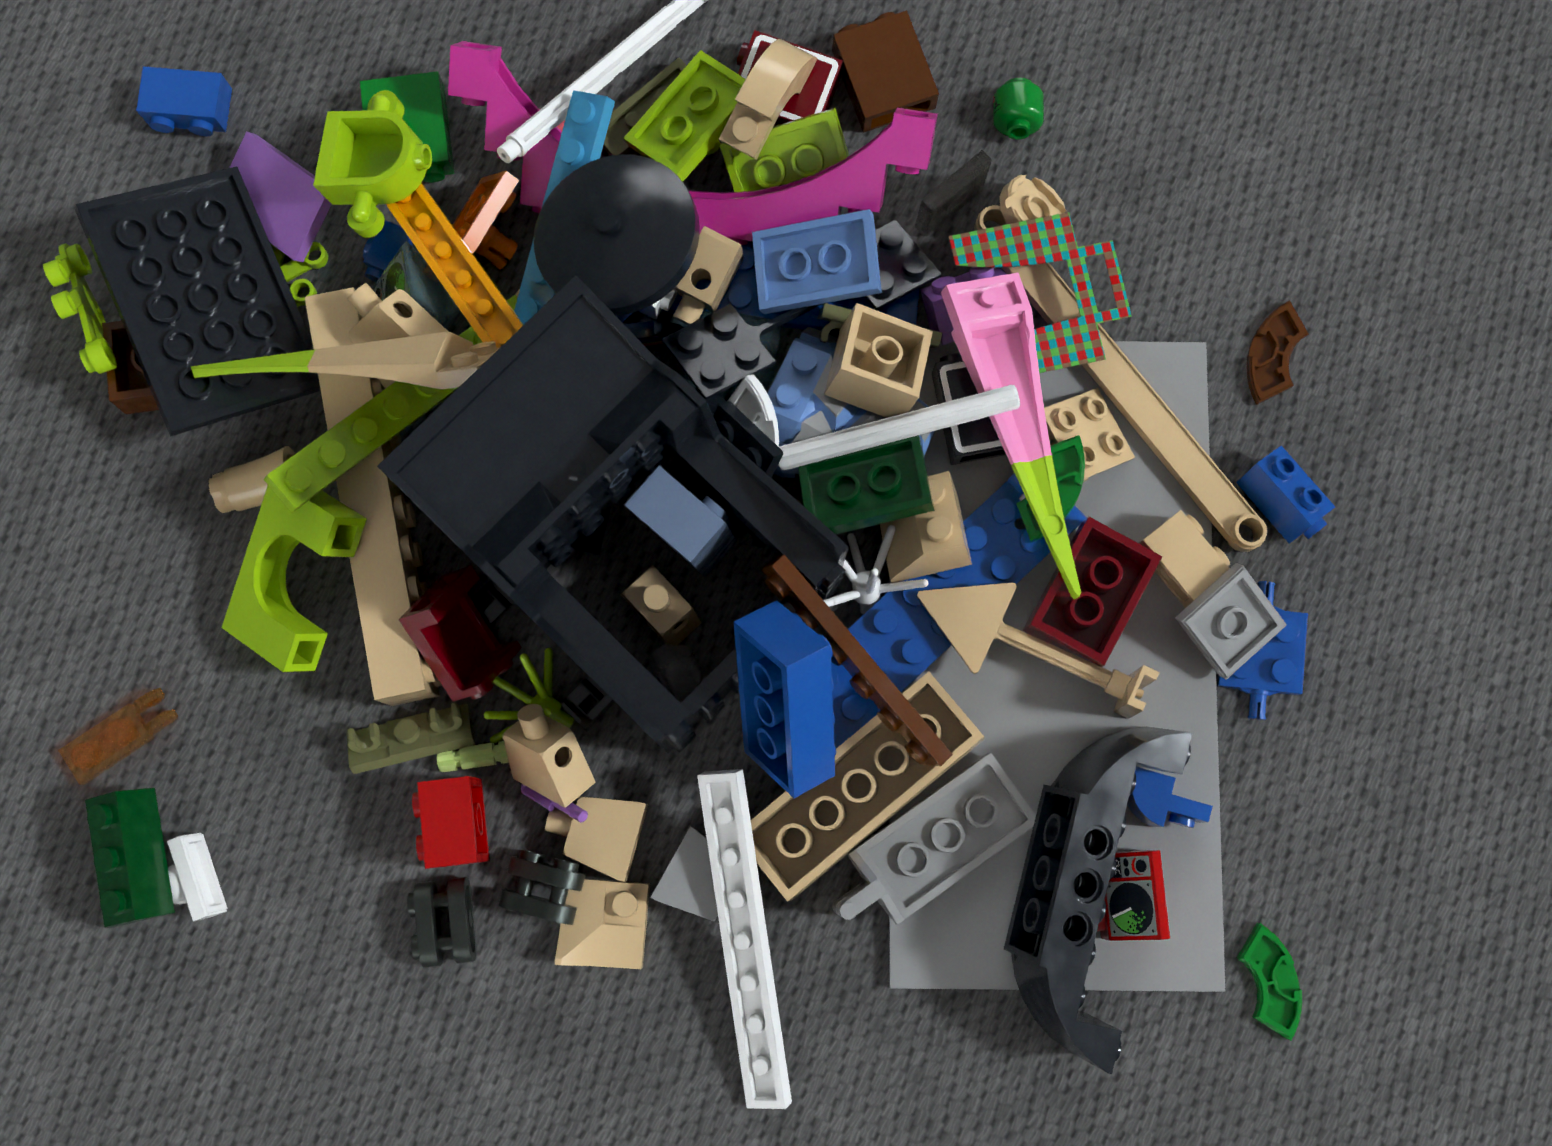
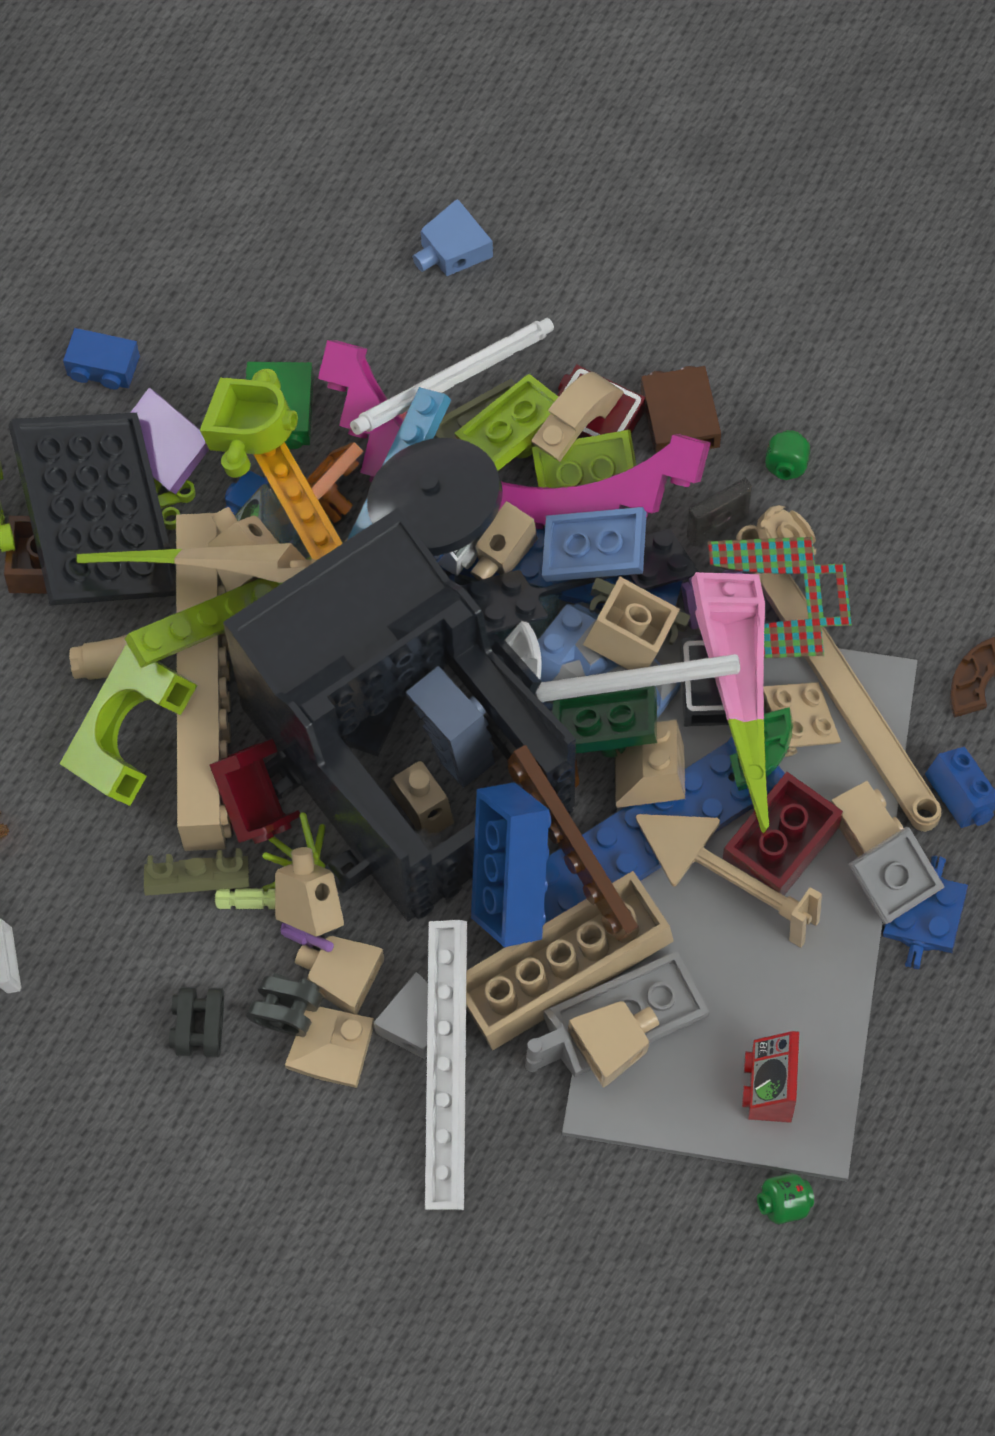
camera: 15 degrees right, 15 degrees down
red brick [412,776,490,869] -> none
white plant [823,525,928,614] -> none
black slope [1004,726,1192,1074] -> none
blue brick [1127,767,1213,828] -> none
green tile [1237,922,1302,1041] -> none
none -> tan torso [568,1001,659,1088]
none -> green head [757,1173,814,1225]

